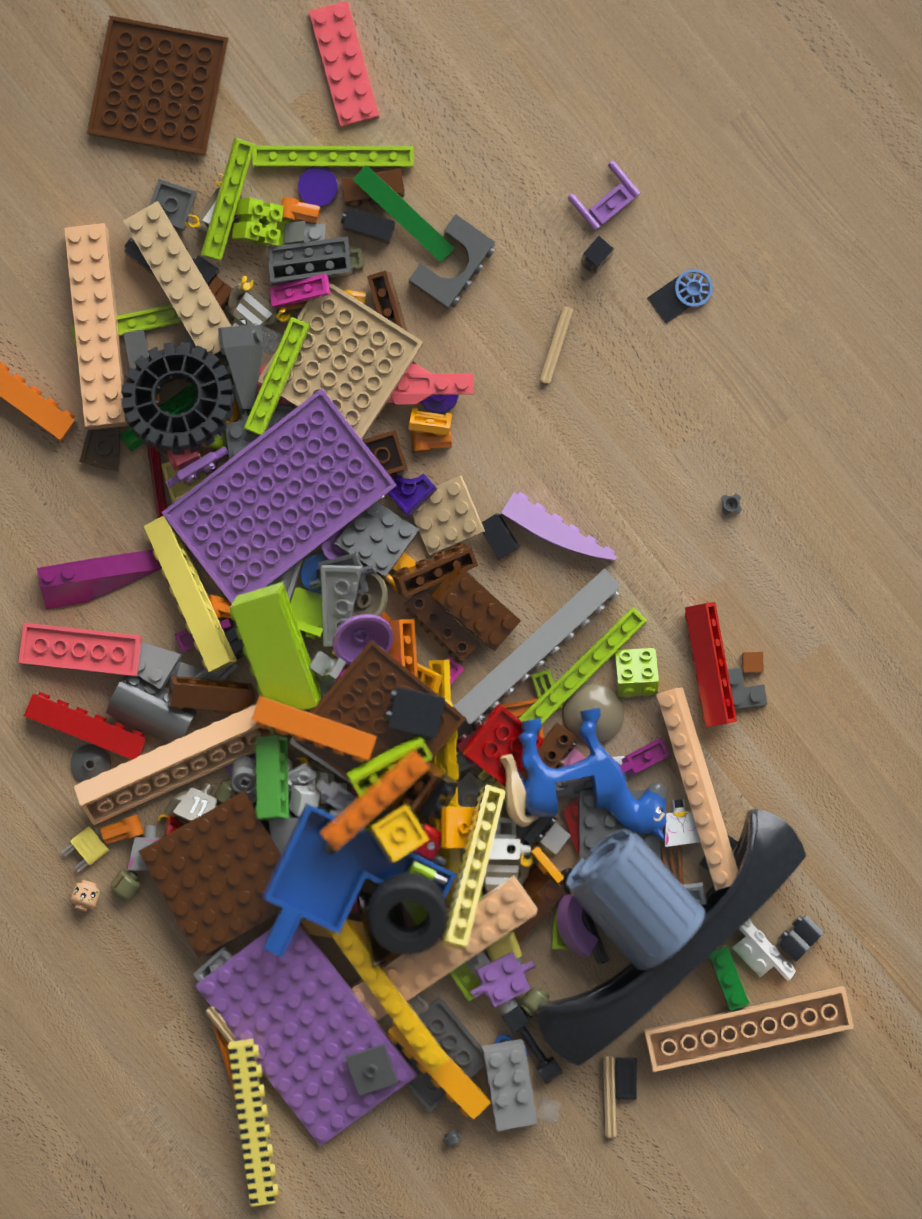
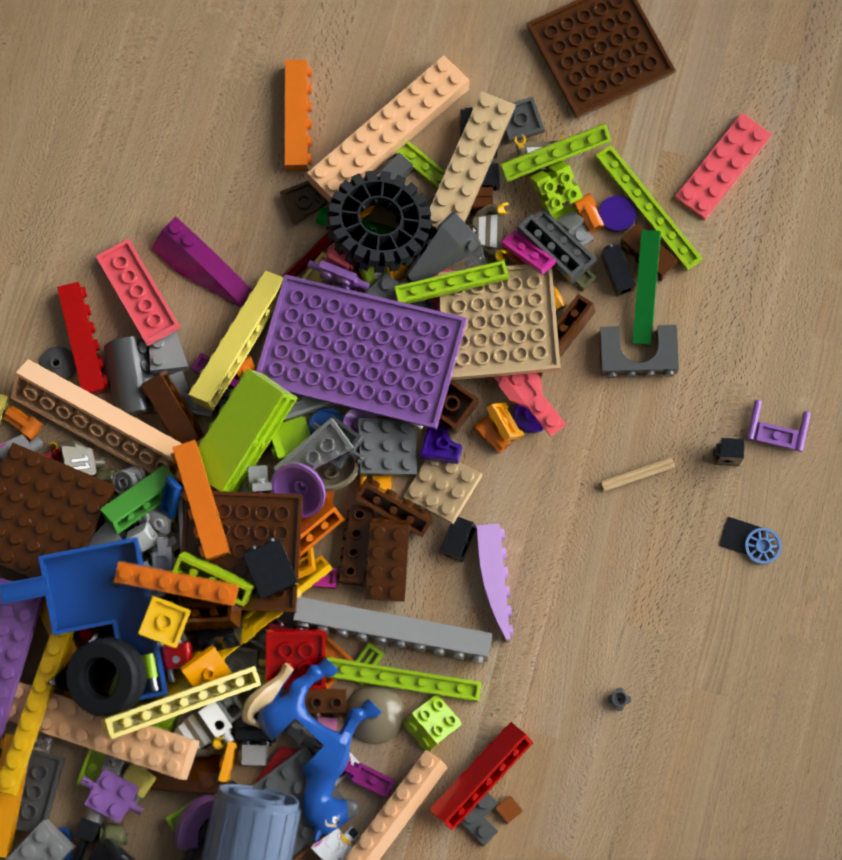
camera: 60 degrees right, 10 degrees down
none -> blue plate [160,476,182,519]

